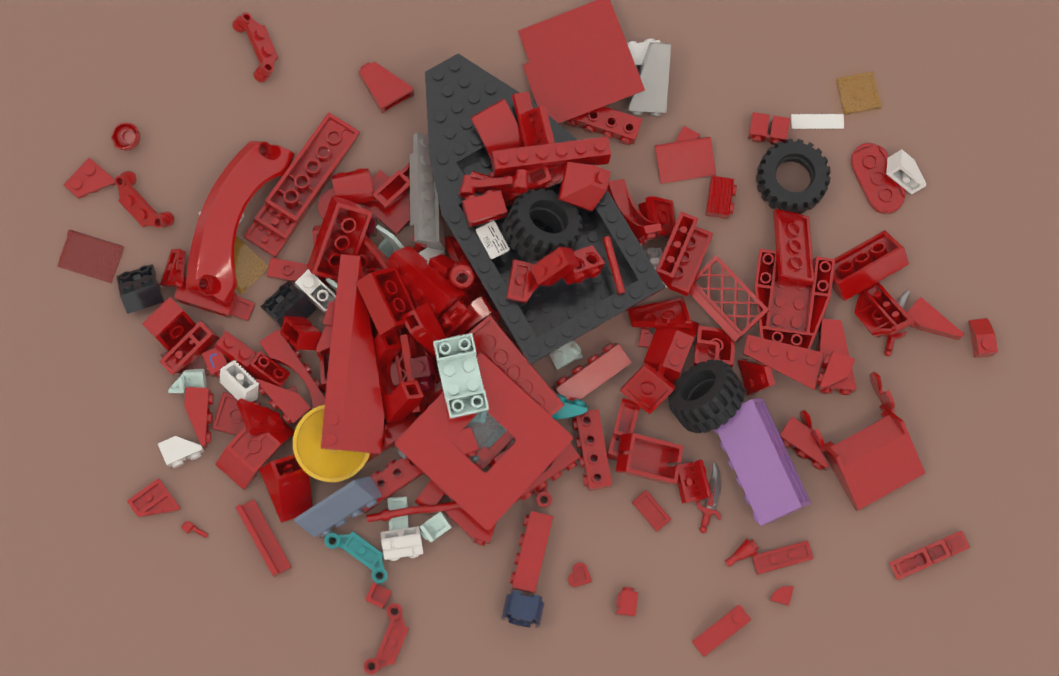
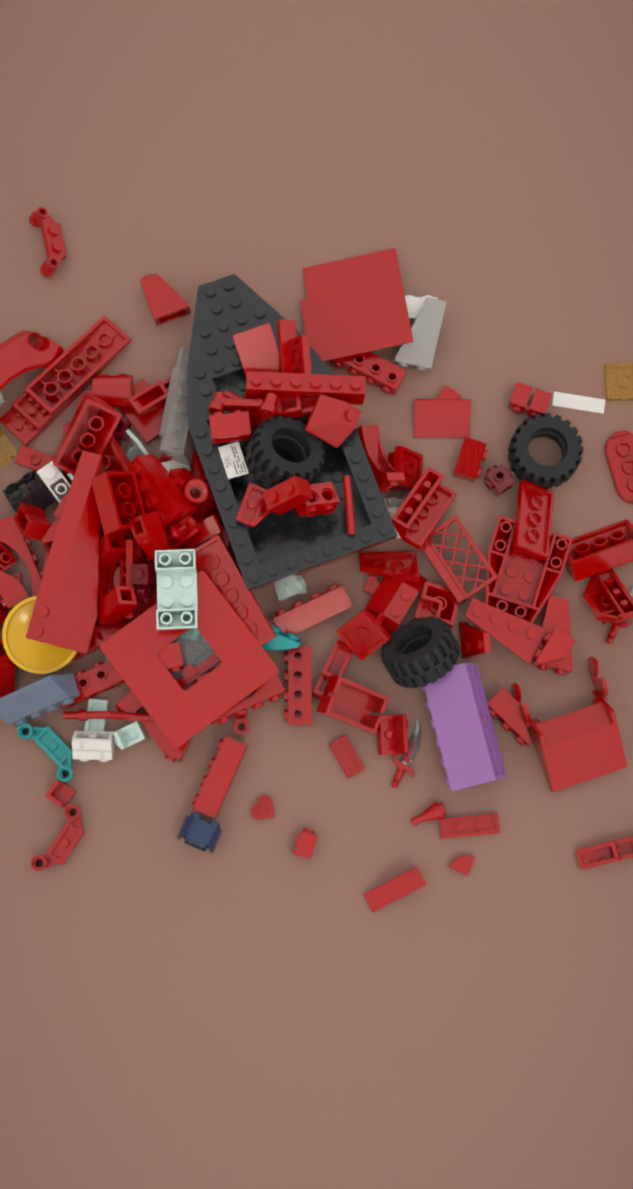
camera: 15 degrees right, 0 degrees up
none -> dark red brick [484,464,515,497]

